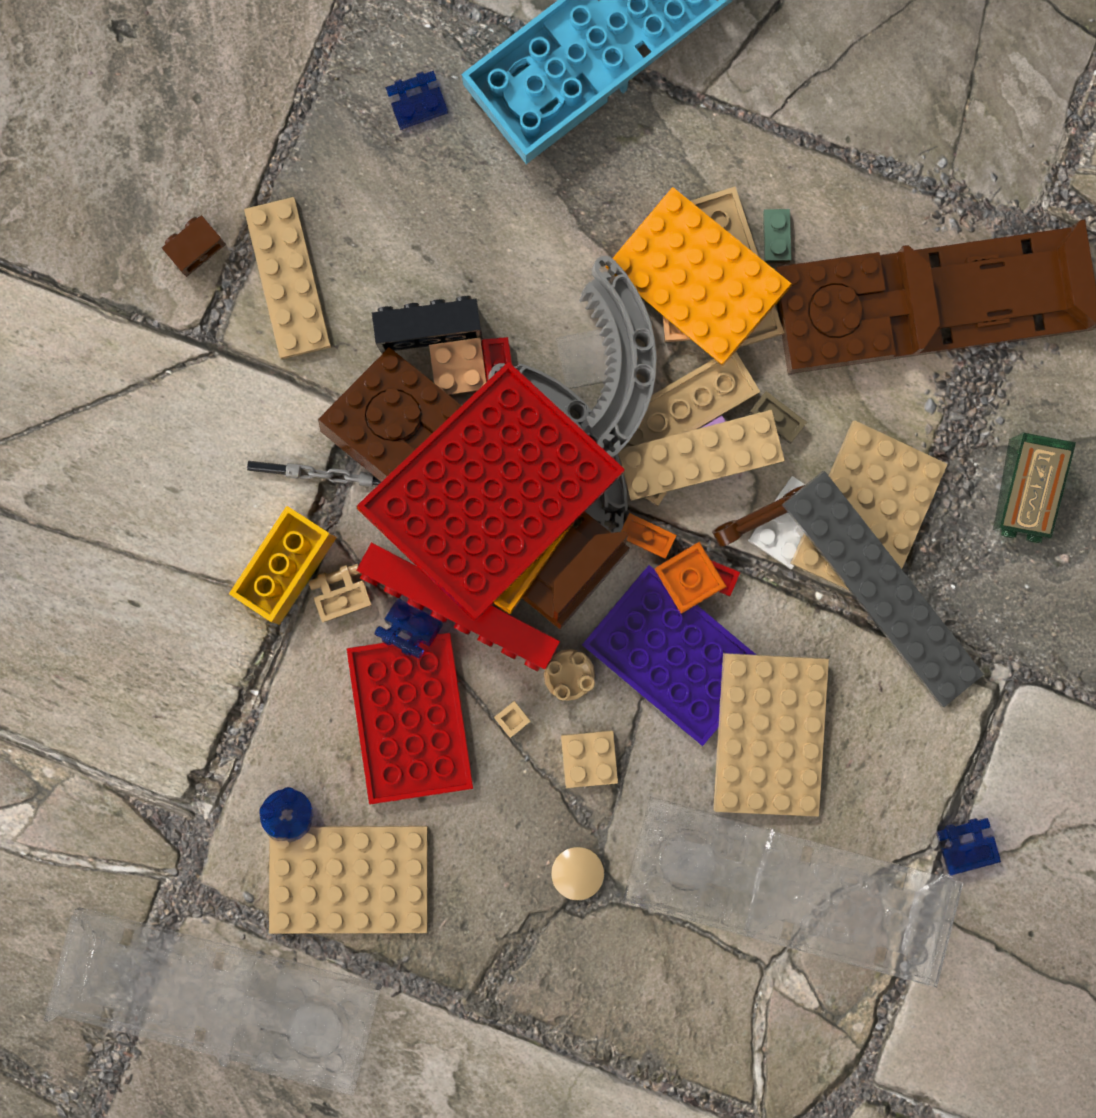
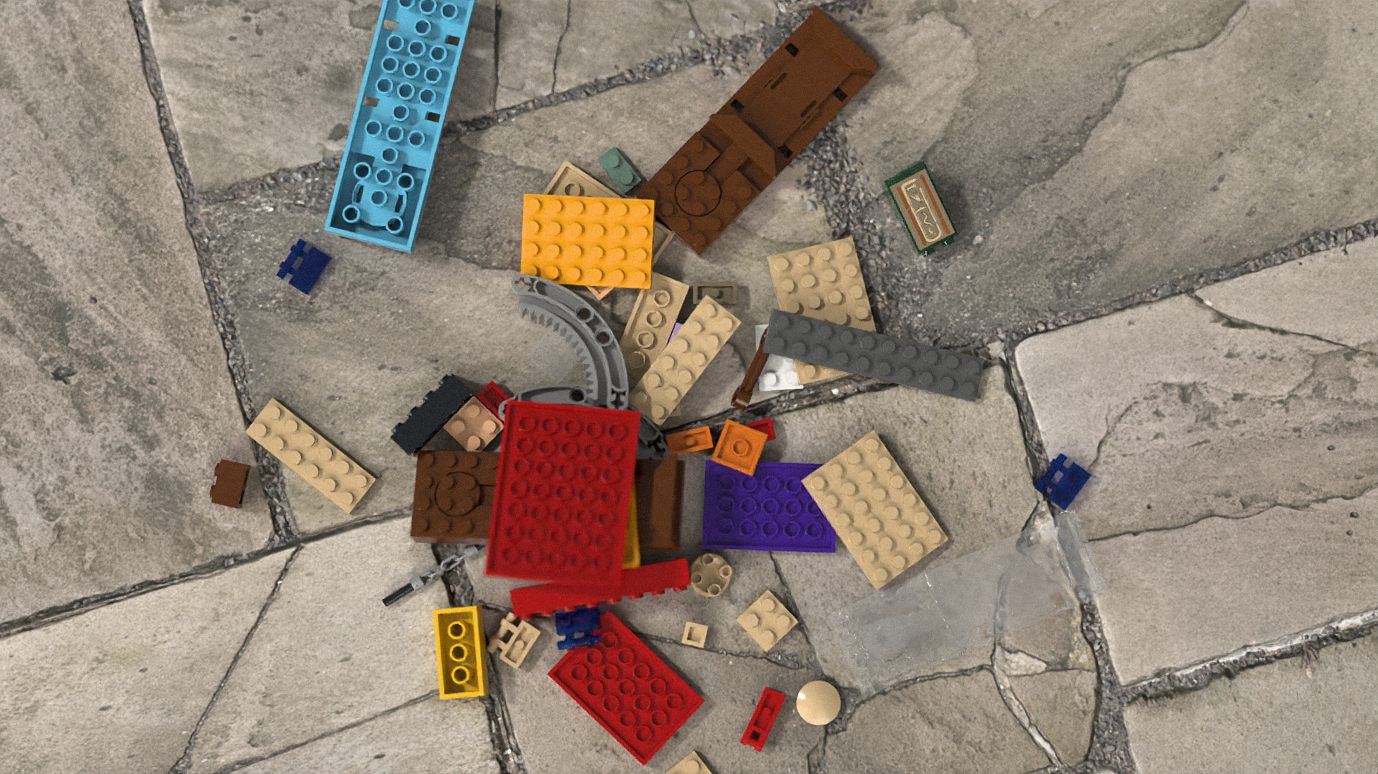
camera: 40 degrees left, 0 degrees up
none -> red plate [740,686,786,752]

